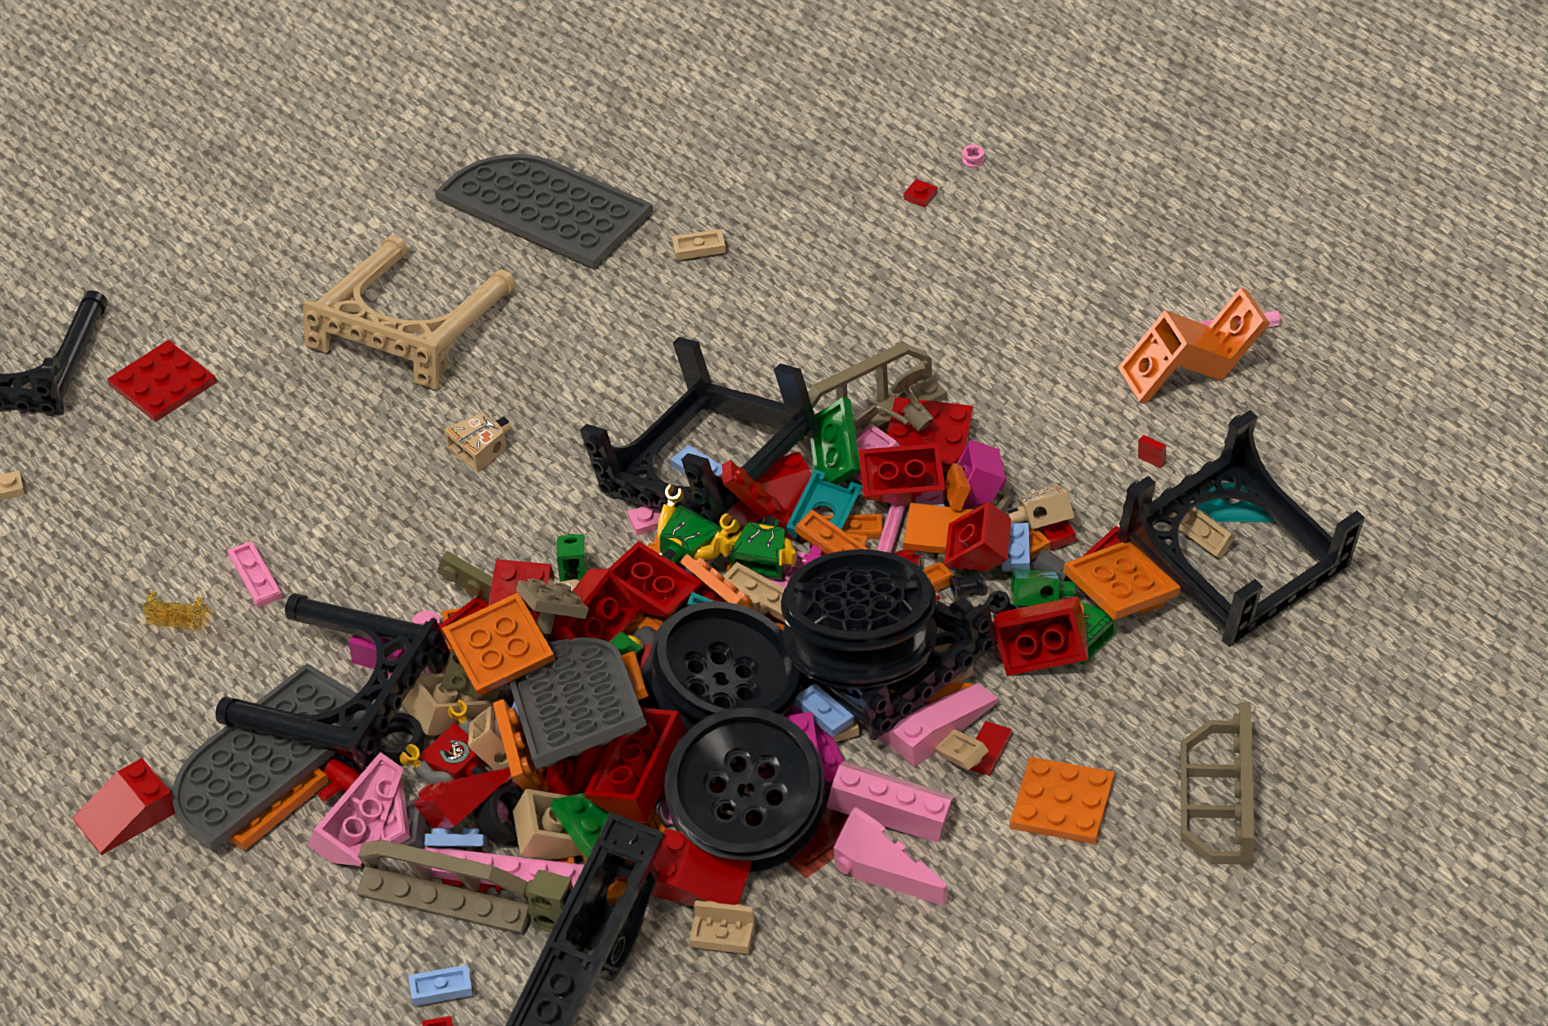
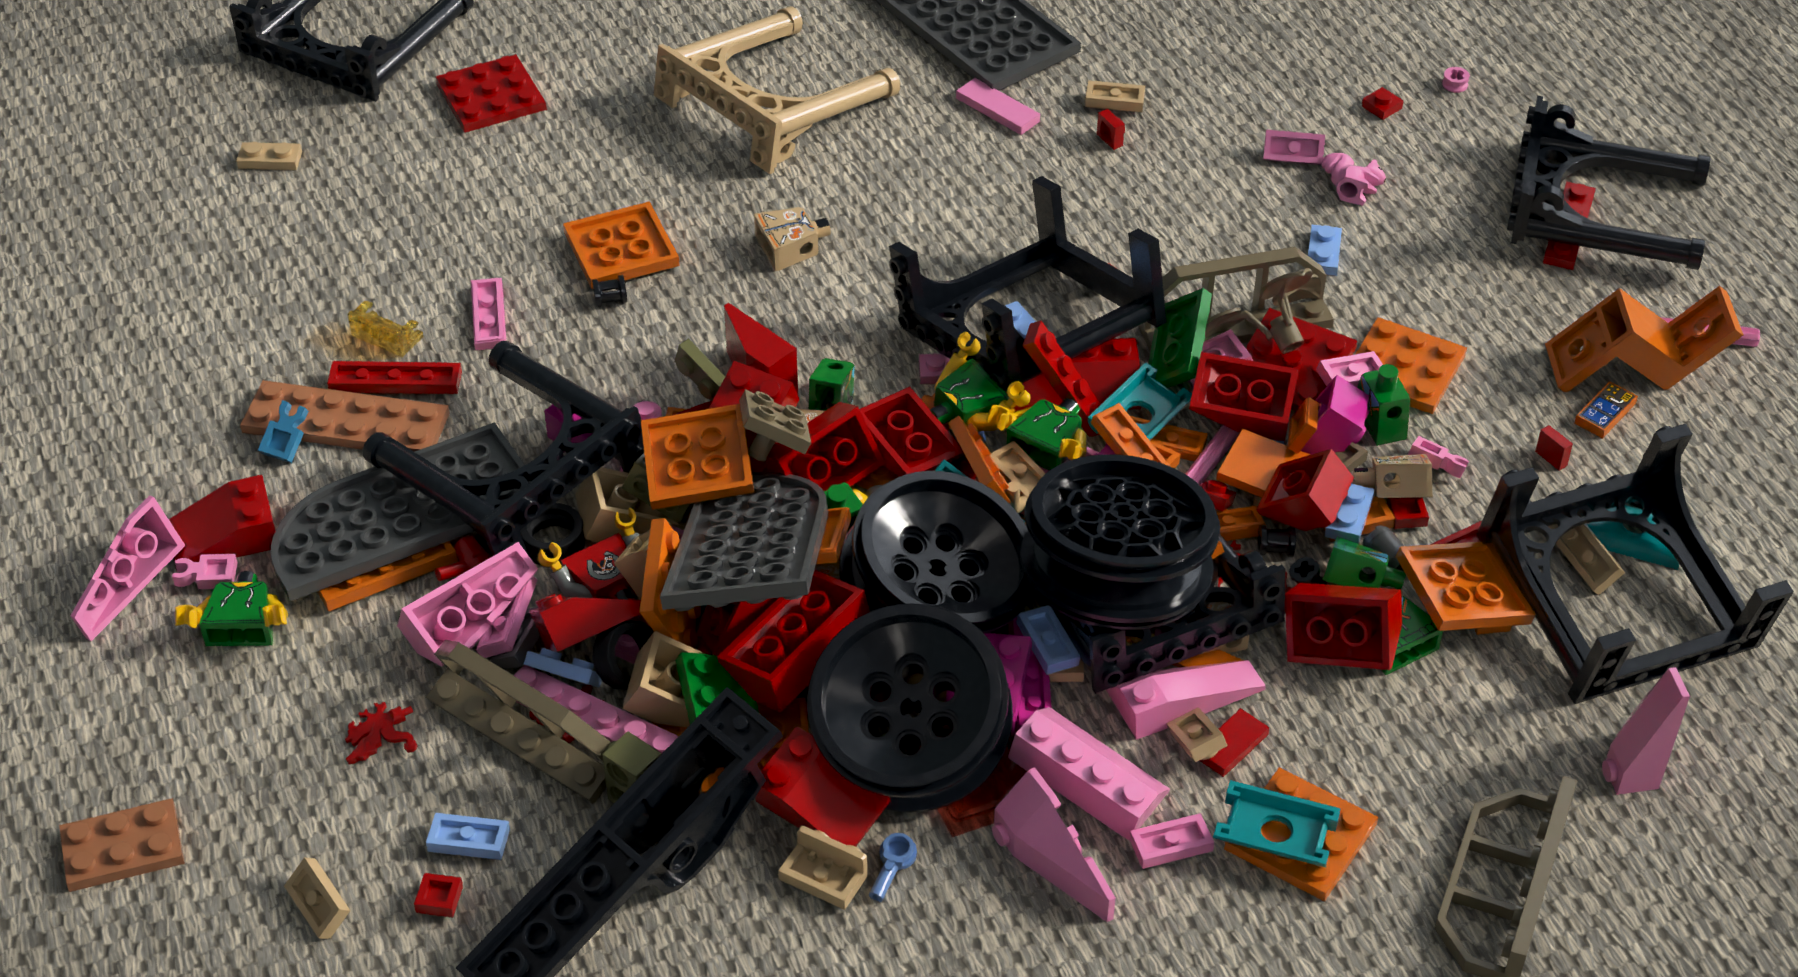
camera: 15 degrees right, 0 degrees up
none -> bright pink wedge [70,495,185,641]
none -> bright pink plate [172,554,238,590]
none -> green torso [175,571,288,646]
none -> nougat plate [240,380,450,452]
none -> dark azure plate [258,400,309,463]
none -> red plate [327,361,462,394]
none -> red piece [345,702,418,764]
none -> orange plate [563,201,680,289]
none -> black bush [592,275,627,307]
none -> red slope [724,302,798,394]
none -> medium blue plate [869,833,917,902]
none -> bright pink tile [956,78,1040,135]
none -> red plate [1097,109,1125,150]
none -> bright pink plate [1129,813,1214,869]
none -> teal piece [1213,780,1341,868]
none -> bright pink plate [1263,130,1325,165]
none -> light blue plate [1308,225,1342,276]
none -> bright pink plate [1316,351,1383,387]
none -> bright pink animal [1322,153,1386,206]
none -> orange plate [1356,317,1467,414]
none -> green torso [1357,364,1410,446]
none -> bright pink plate [1408,436,1469,478]
none -> black arch [1507,95,1711,270]
none -> red plate [1543,181,1596,270]
none -> tile [1574,381,1638,439]
none -> bright pink wedge [1602,667,1690,795]

